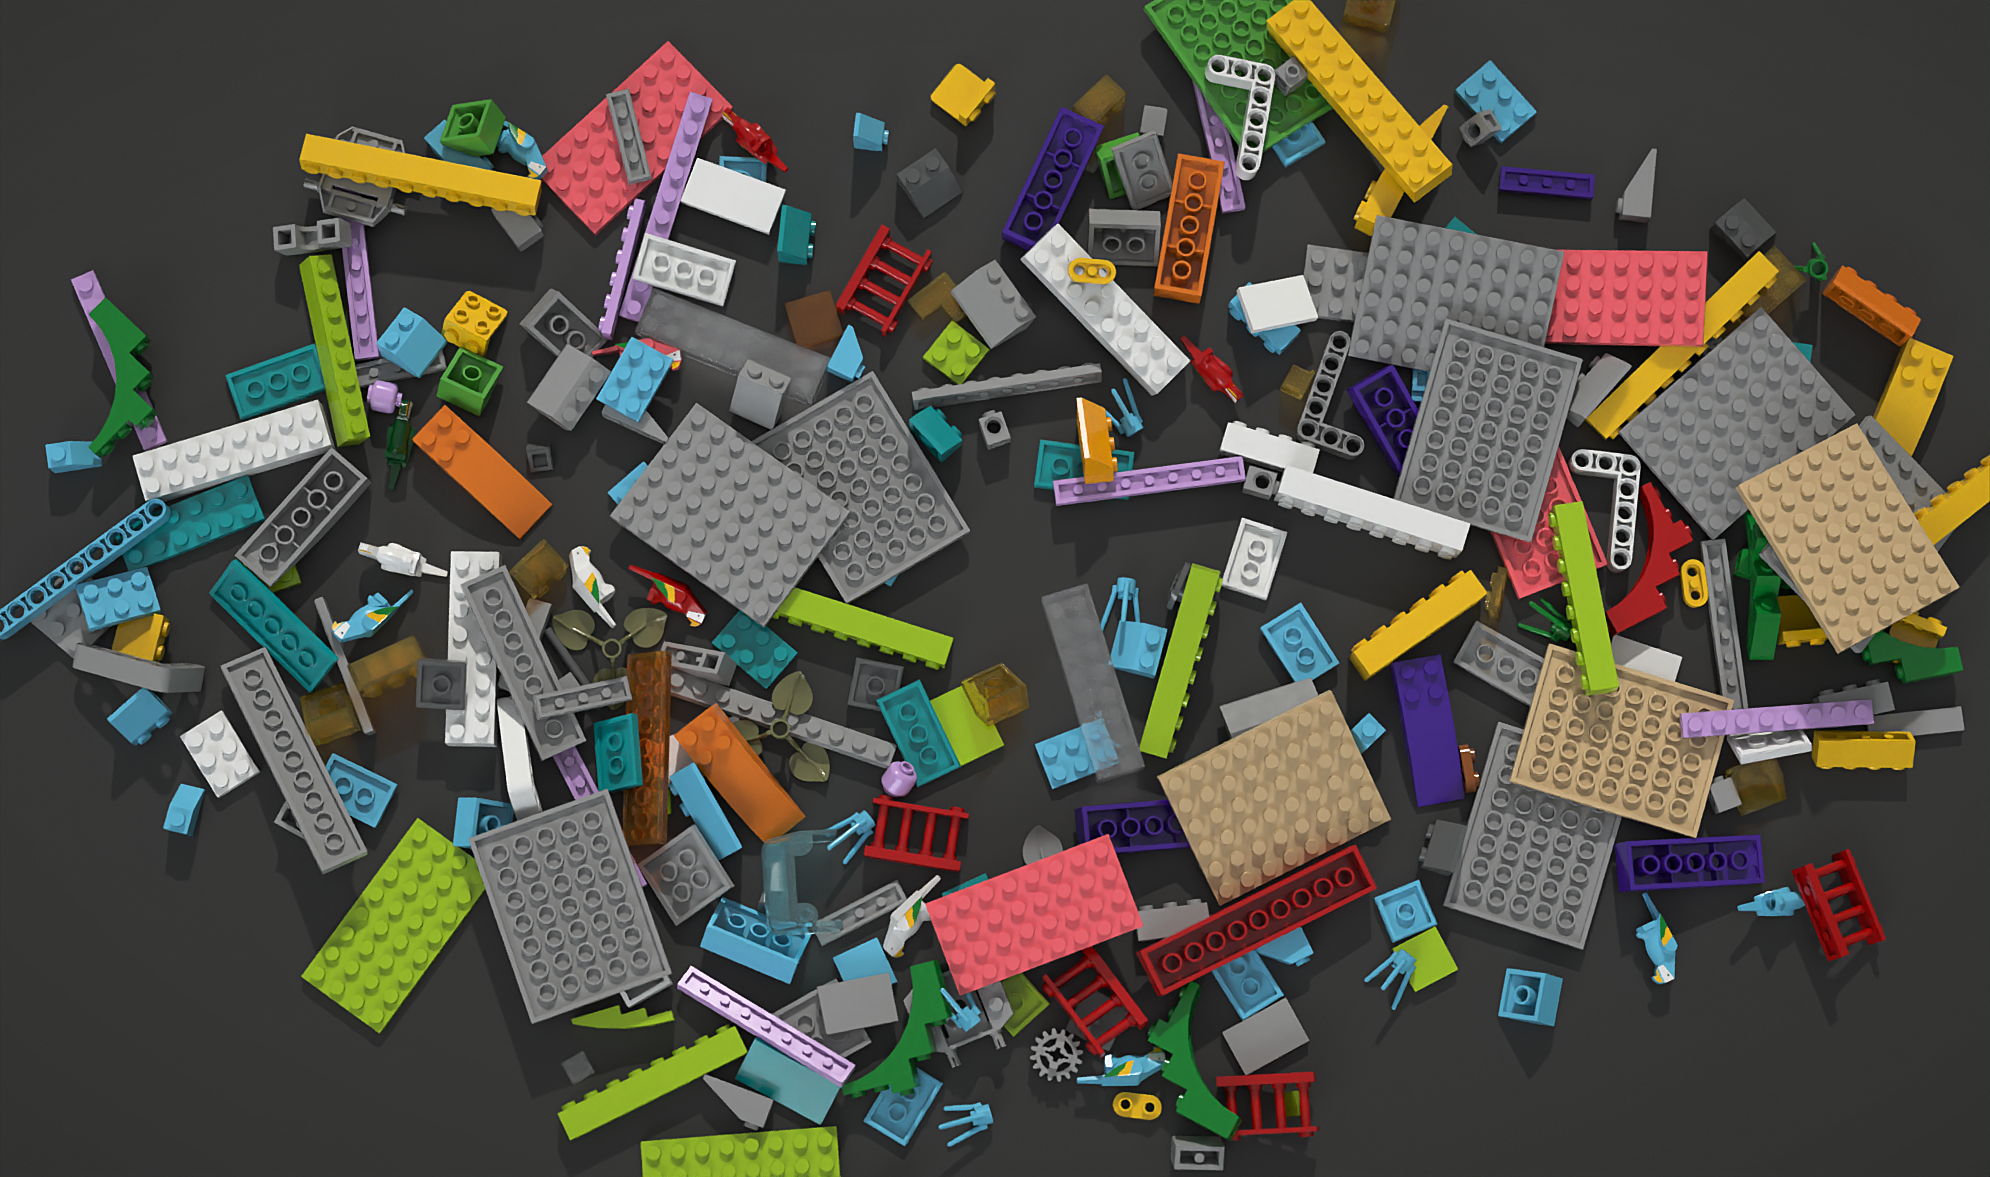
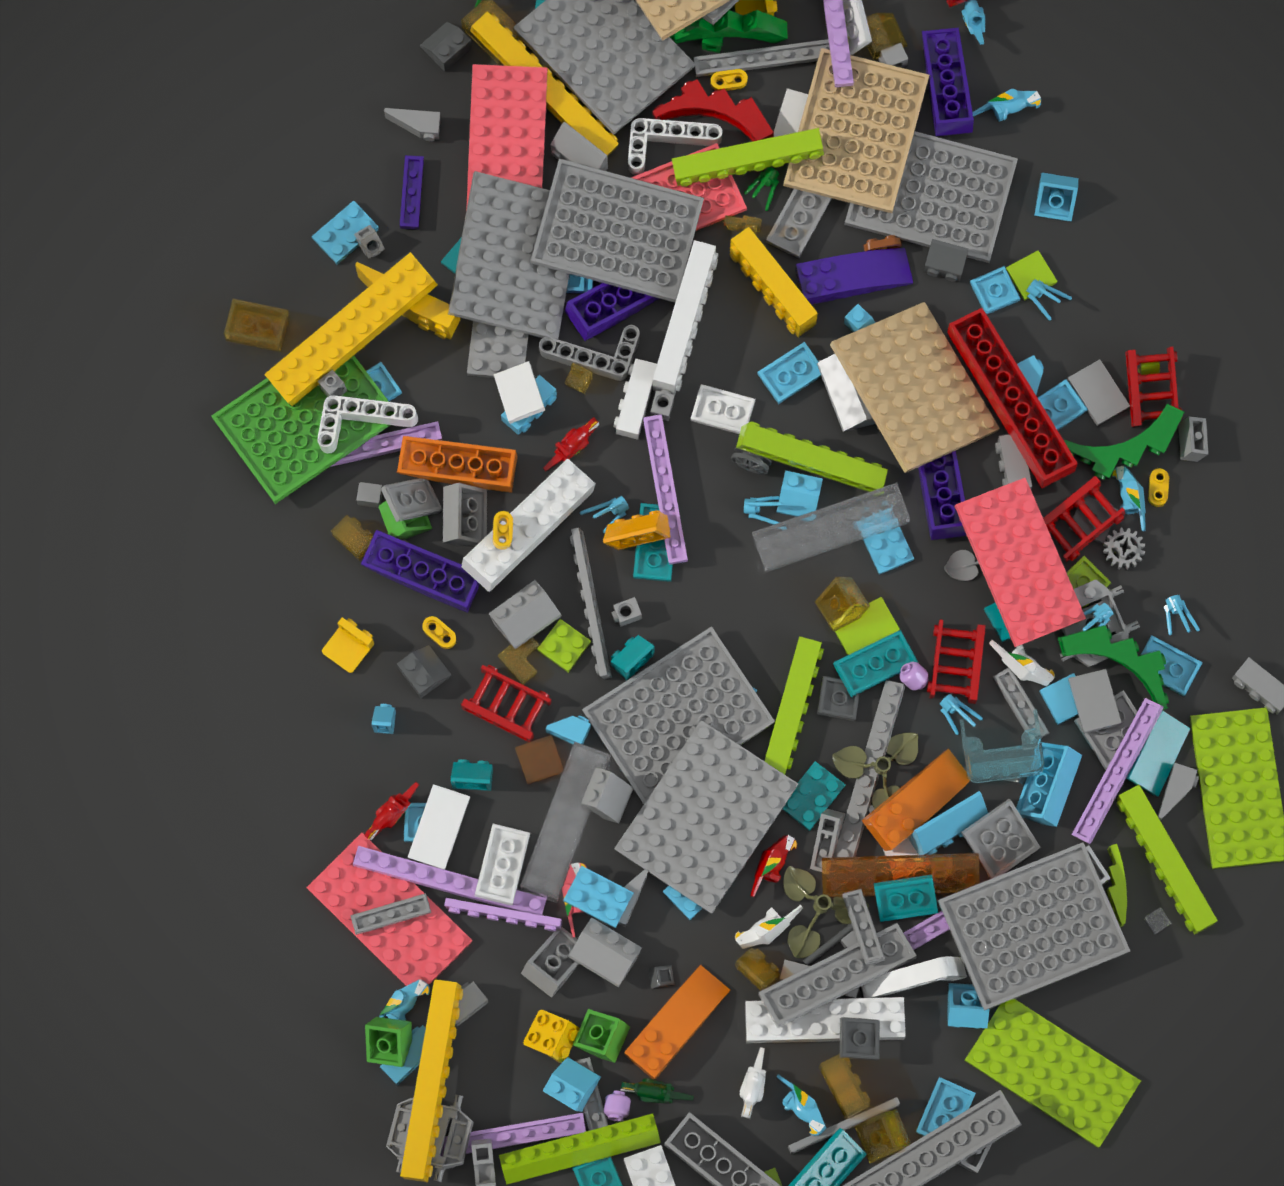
camera: 85 degrees left, 5 degrees down
none -> yellow plate [423,616,456,649]

